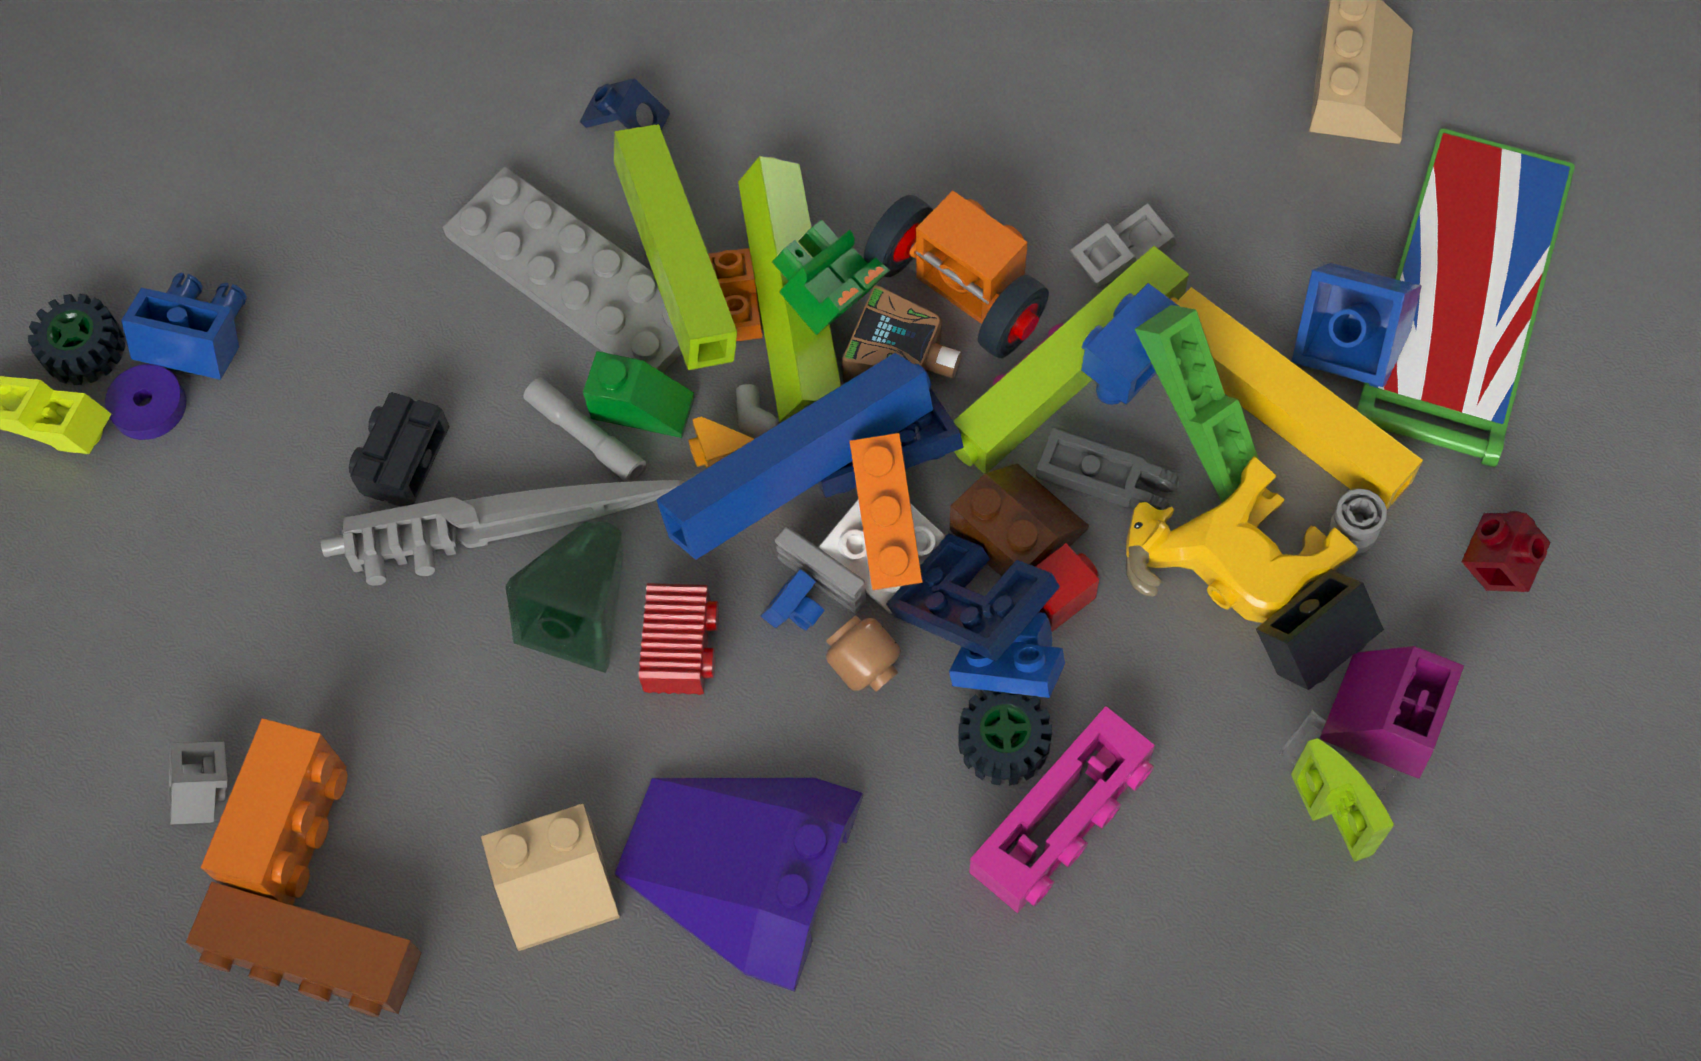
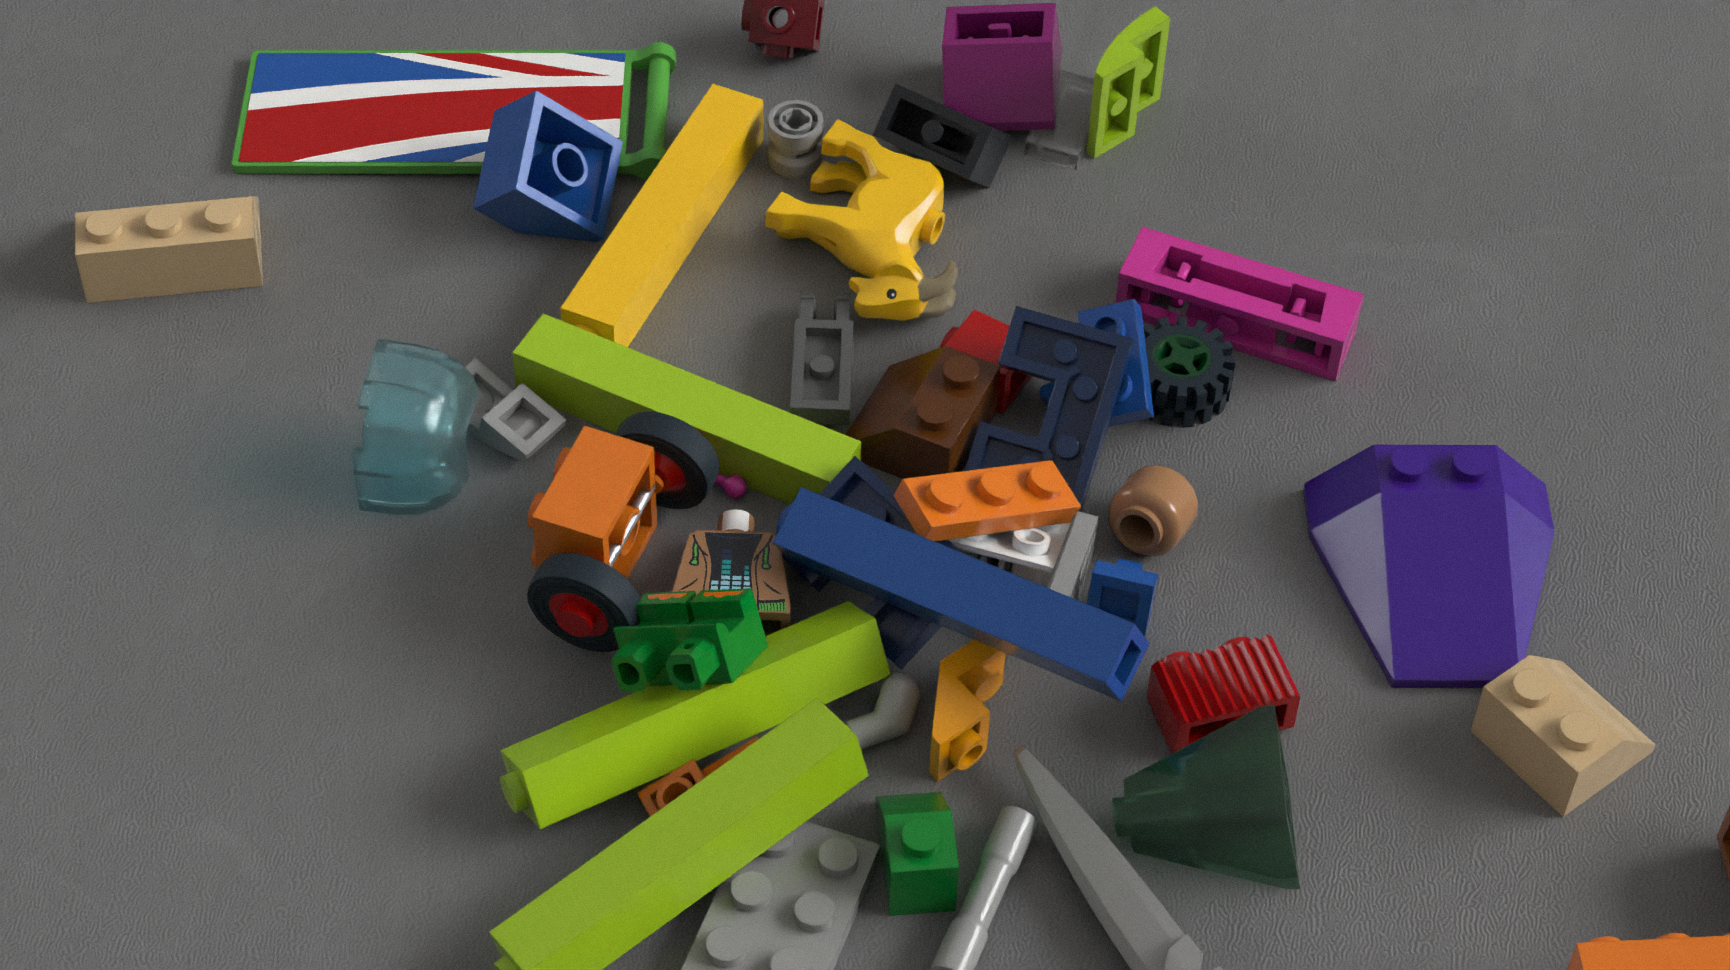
camera: 115 degrees left, 15 degrees down
blue brick [1081,283,1179,405] -> none
bright green slope [1135,305,1259,503] -> none
none -> clear light blue brick [352,339,479,515]

